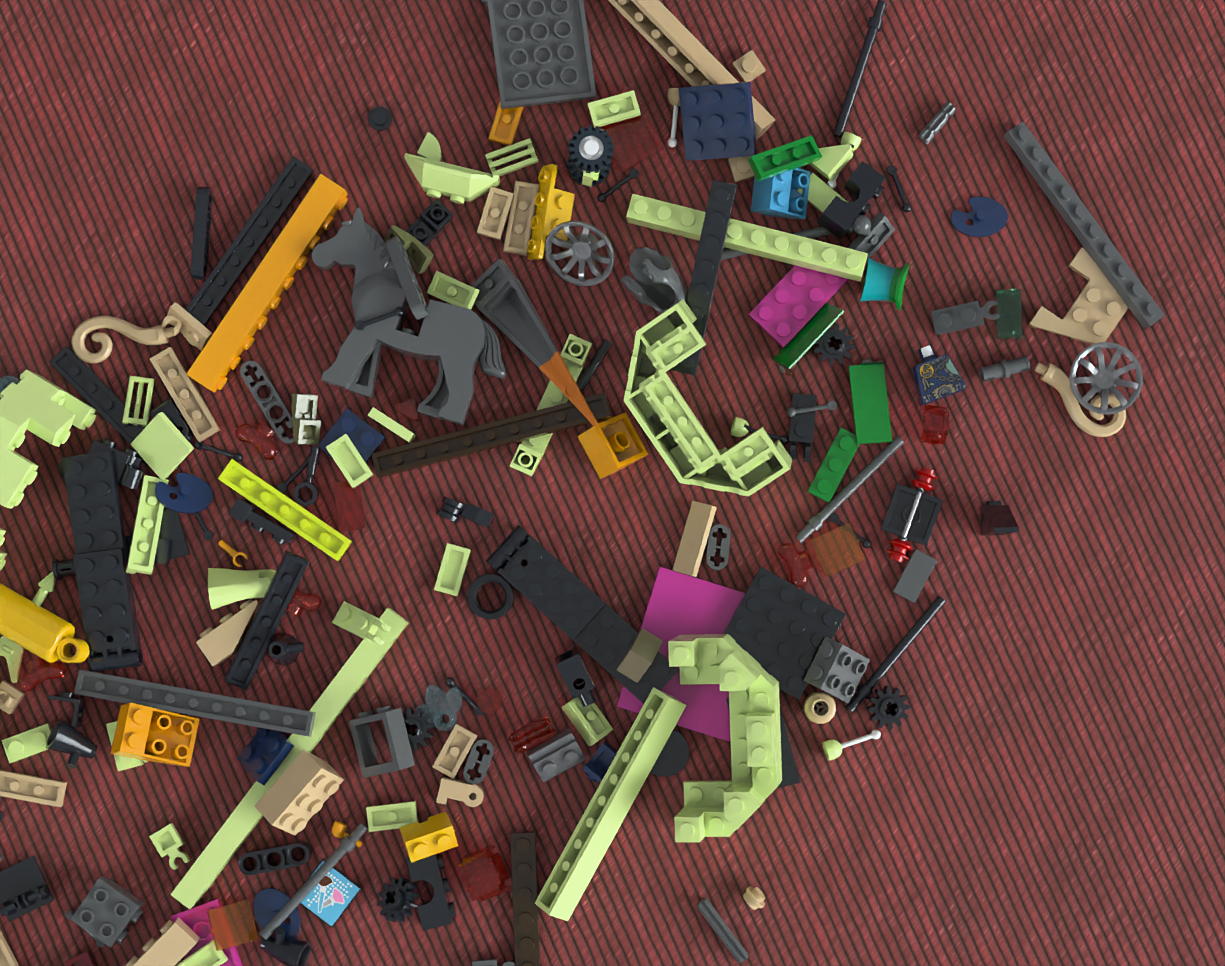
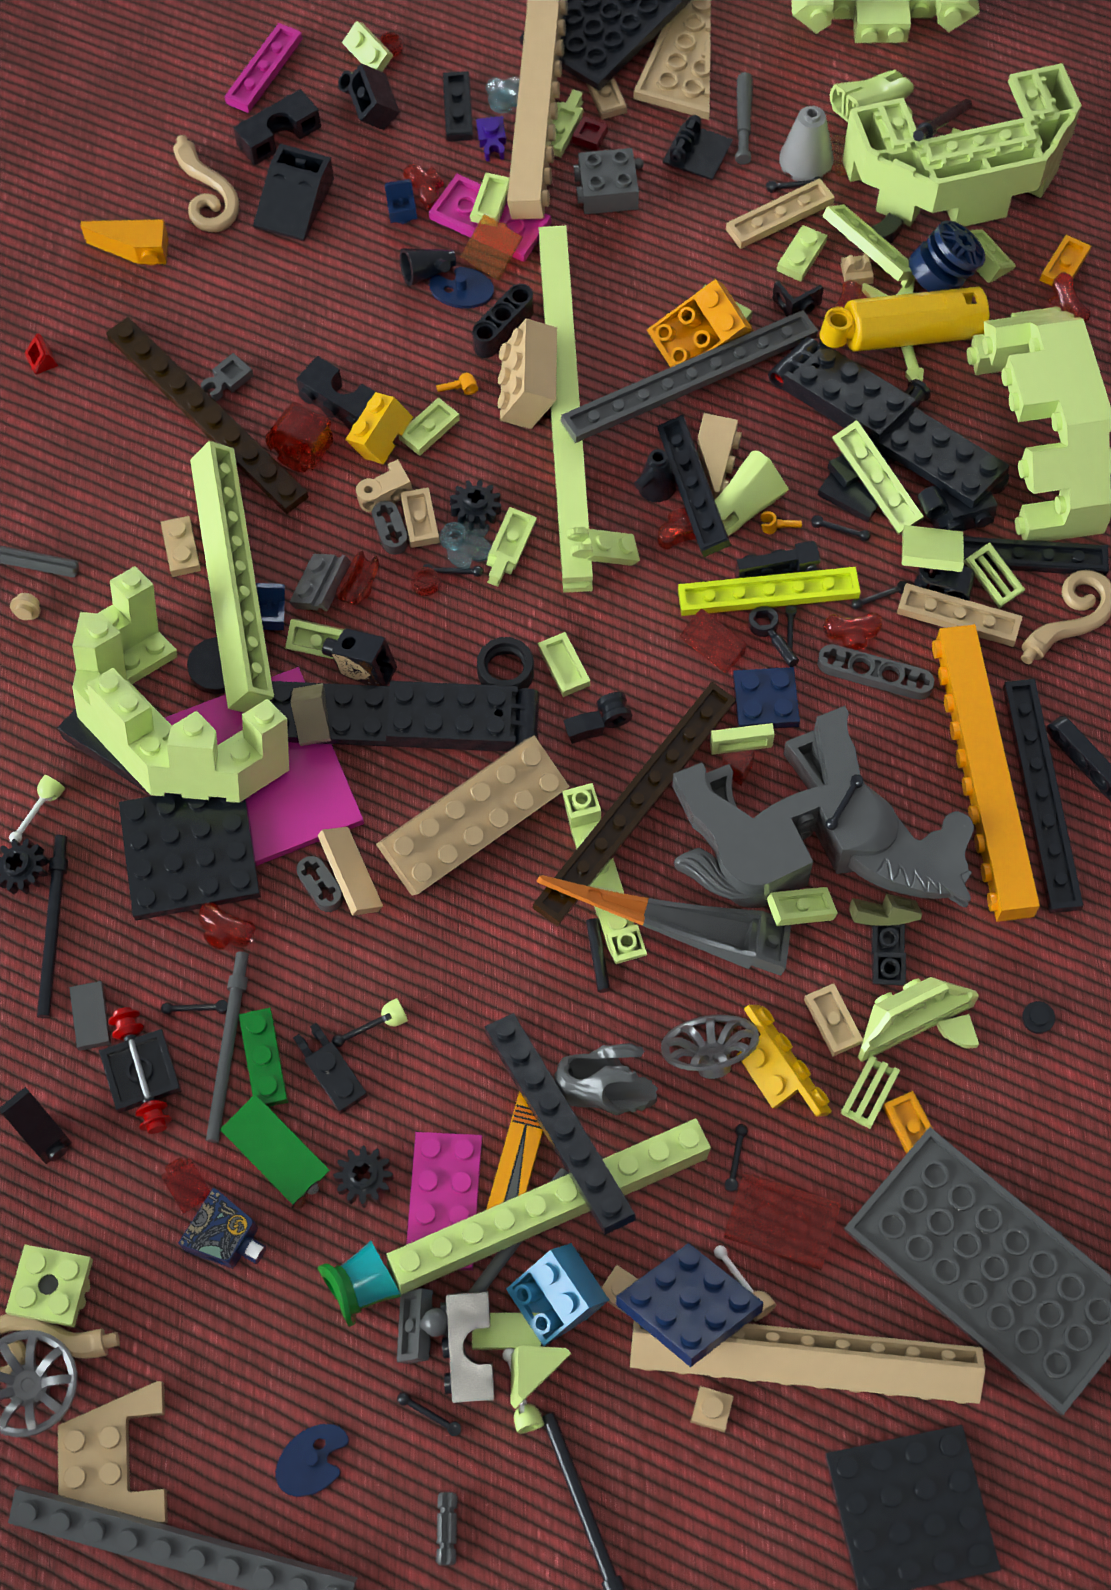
camera: 140 degrees right, 20 degrees down
black piece [46,718,98,769] -> none
yellowish green plate [149,823,190,870] -> none
dark blue piece [155,473,213,514] -> none
tan plate [162,302,212,351] -> none
dark blue plate [237,728,294,786] -> none
dark grey bar [259,822,368,940] -> none
olive slope [292,393,321,445] -> none
tile [300,858,363,928] -> none
yellowish green tile [326,434,374,488] -> none
dark grey window [349,706,415,778] -> none
black gear [377,878,419,922] -> none
dark grey beam [385,236,429,320] -> none
tan tile [503,181,539,256] -> none
black plate [568,125,614,187] -> none
light orange slope [577,412,648,479] -> none
yellowish green plate [588,90,641,128] -> none
yellowish green brick [624,299,792,497] -> none
green plate [748,135,822,182] -> none
green piece [773,302,845,376] -> none
dark grey hinge [786,401,837,417] -> none
dark grey brick [803,637,870,704] -> none
tan head [803,692,836,724] -> none
clear orange piece [811,523,866,576] -> none
dark grey plate [931,301,1000,335] -> none
dark grey pin [979,356,1030,382] -> none
clear green hinge [996,289,1023,341] -> none
none -> yellowish green piece [5,1245,93,1327]
none -> tan plate [161,516,201,577]
none -> tan brick [376,735,570,896]
none -> yellowish green hinge [486,507,537,587]
none -> light orange tile [486,1091,543,1210]

